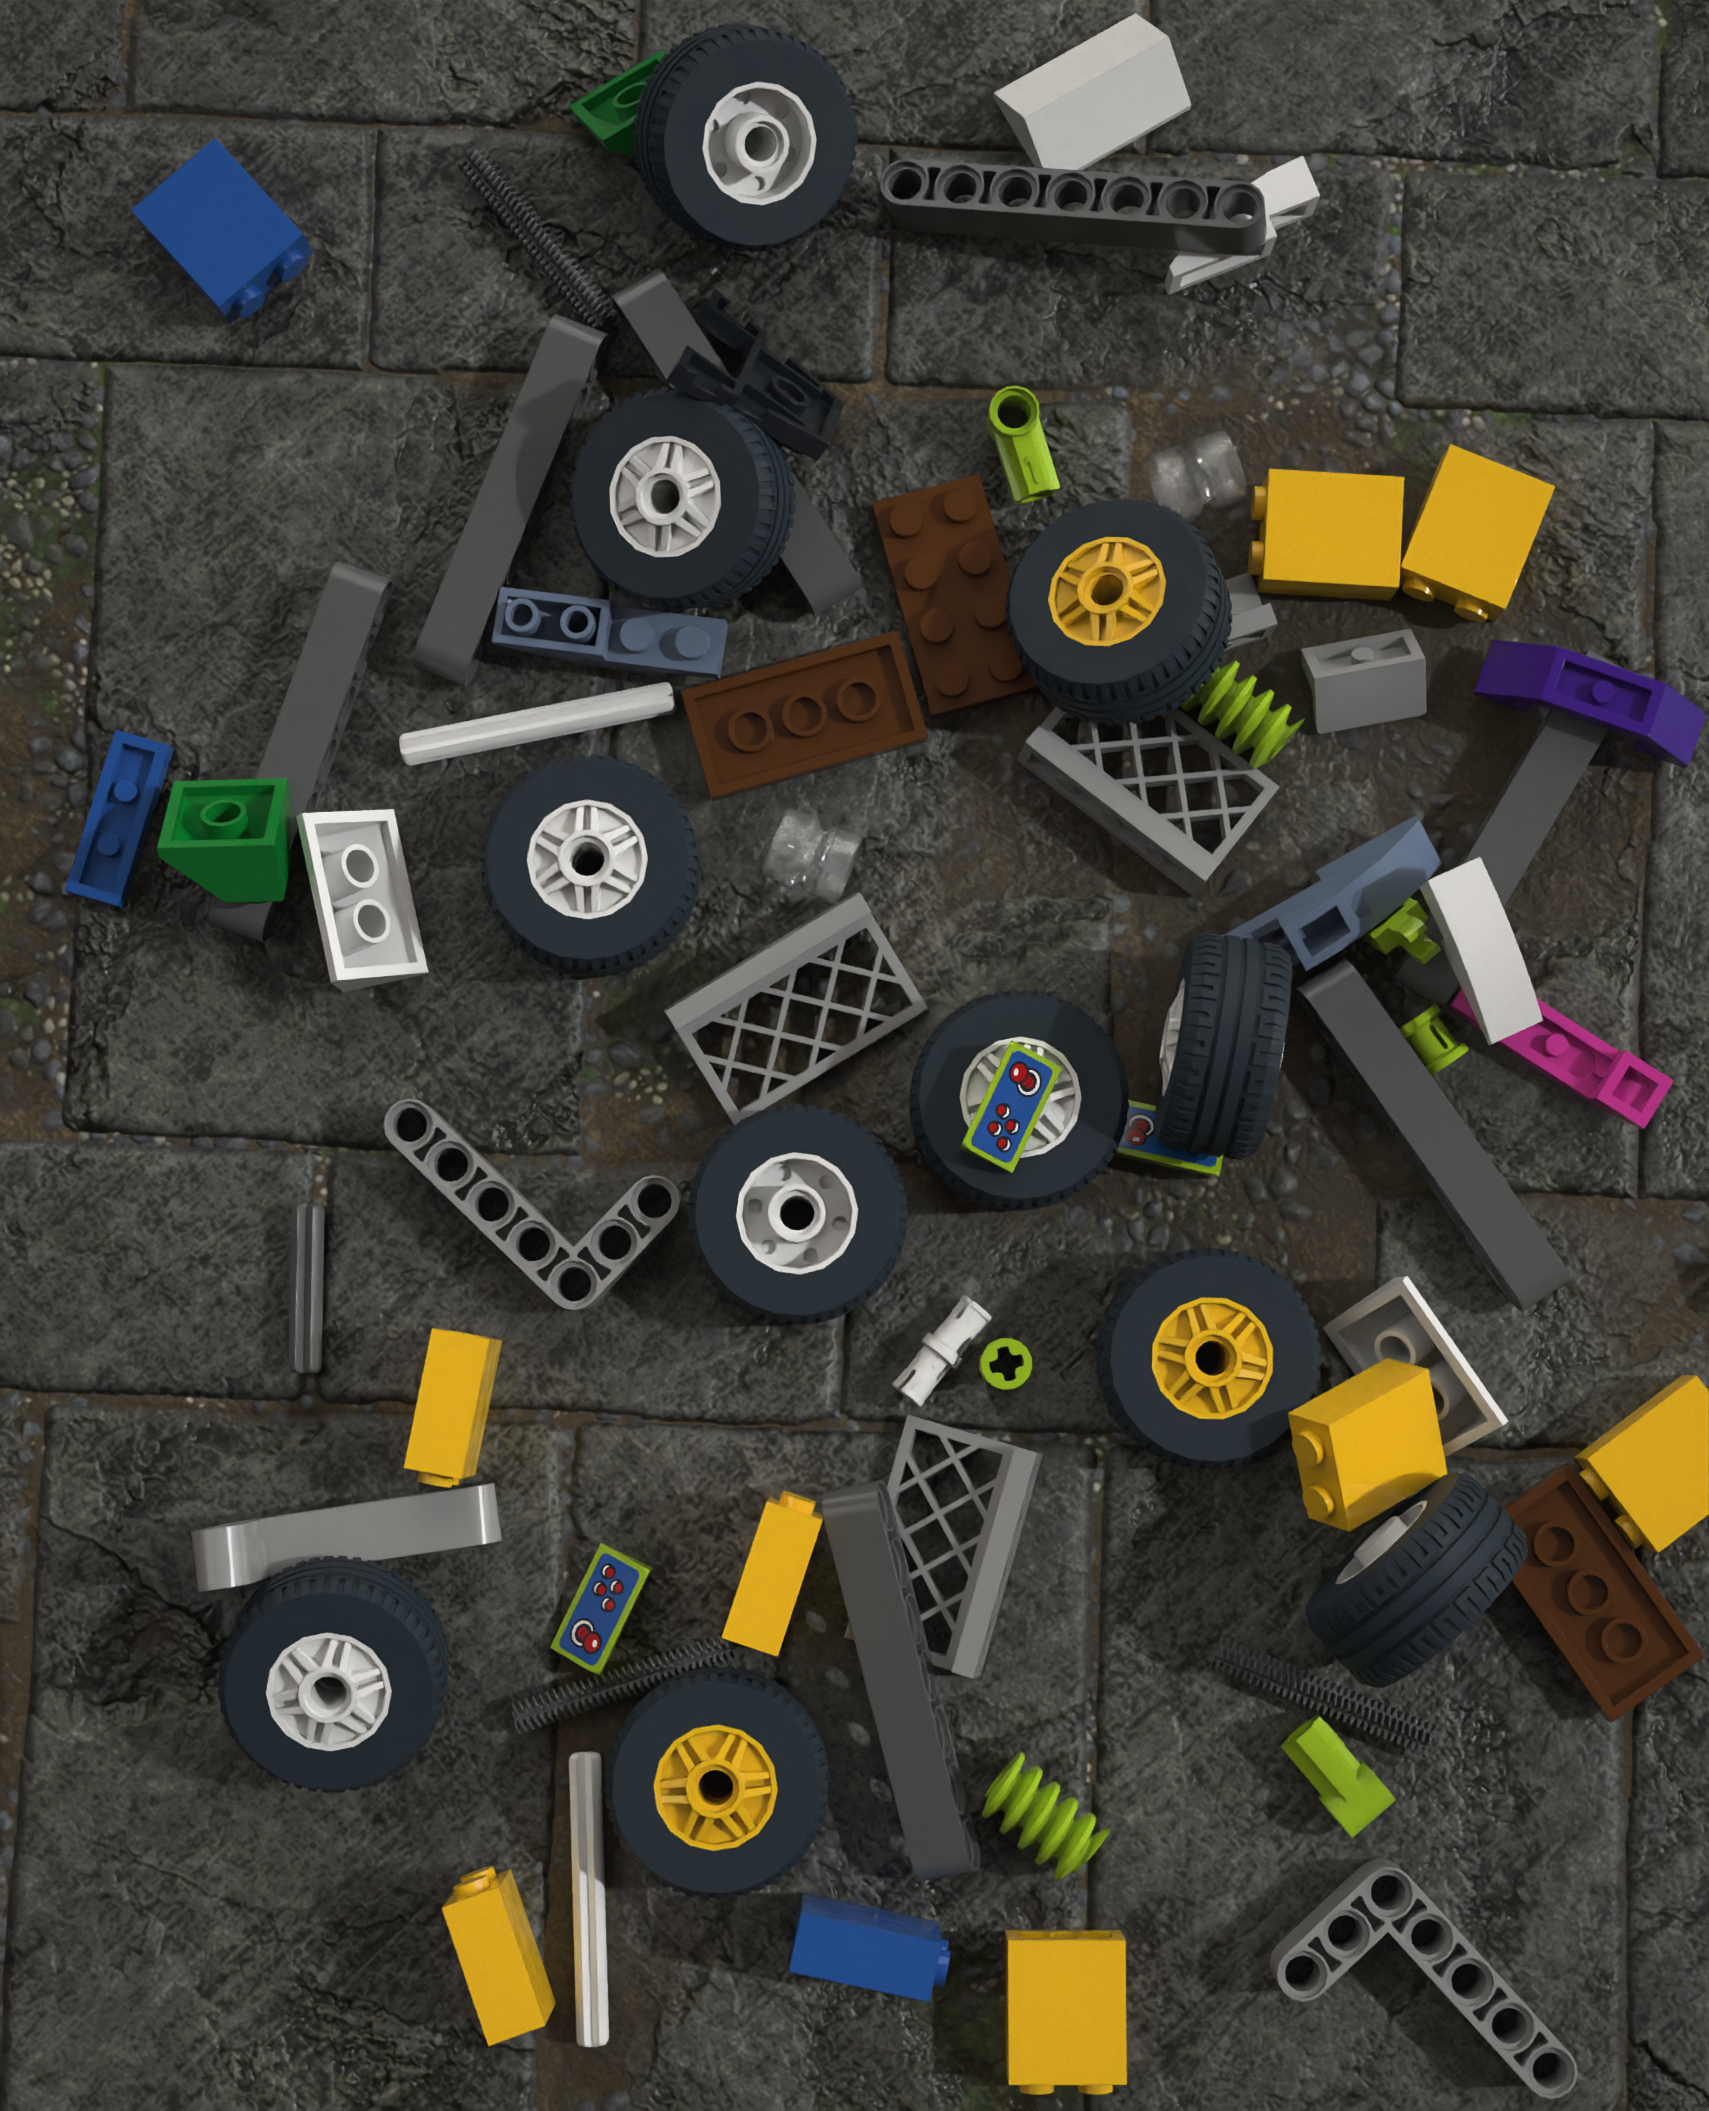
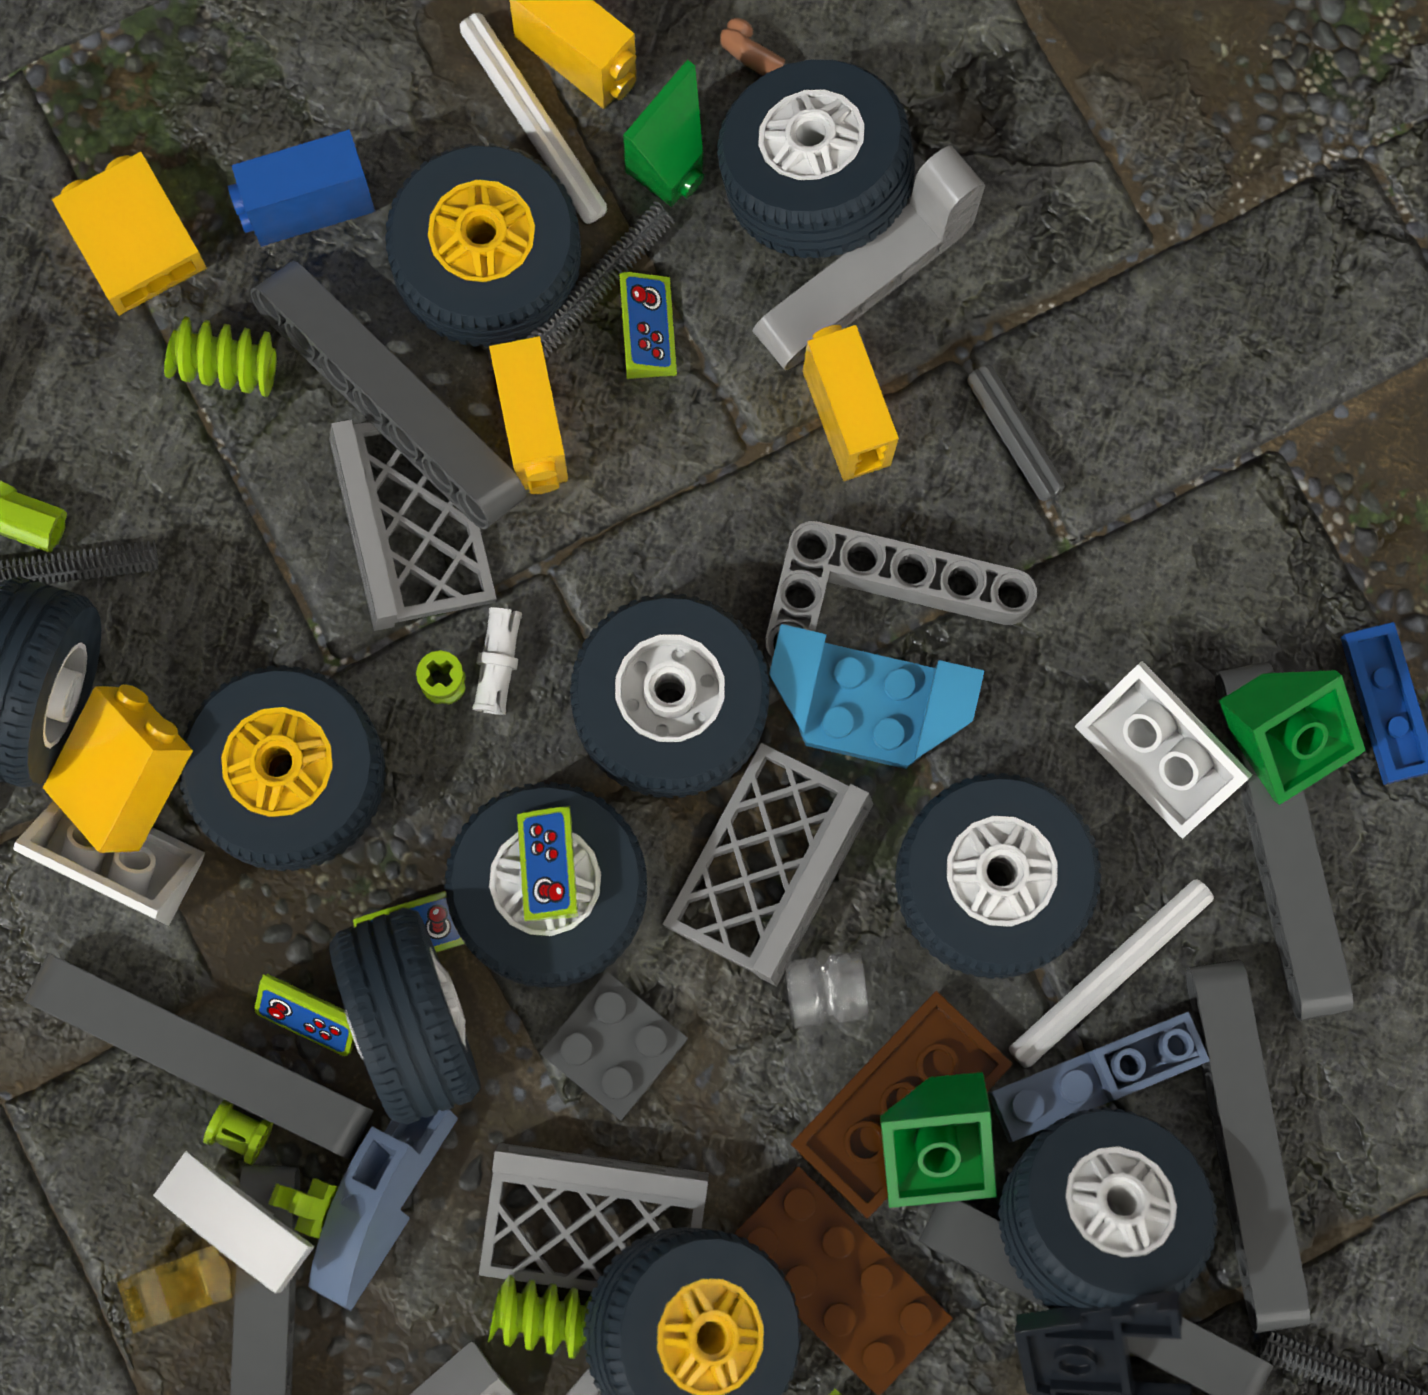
camera: 145 degrees right, 5 degrees down
dark pink slope [1450,988,1674,1129] -> none
none -> clear yellow brick [117,1246,232,1334]
none -> slope [255,974,355,1056]
none -> dark grey plate [540,972,688,1121]
none -> green slope [623,59,704,207]
none -> nougat arm [720,18,785,76]
none -> dark azure piece [769,624,984,769]
none -> green slope [880,1072,996,1208]

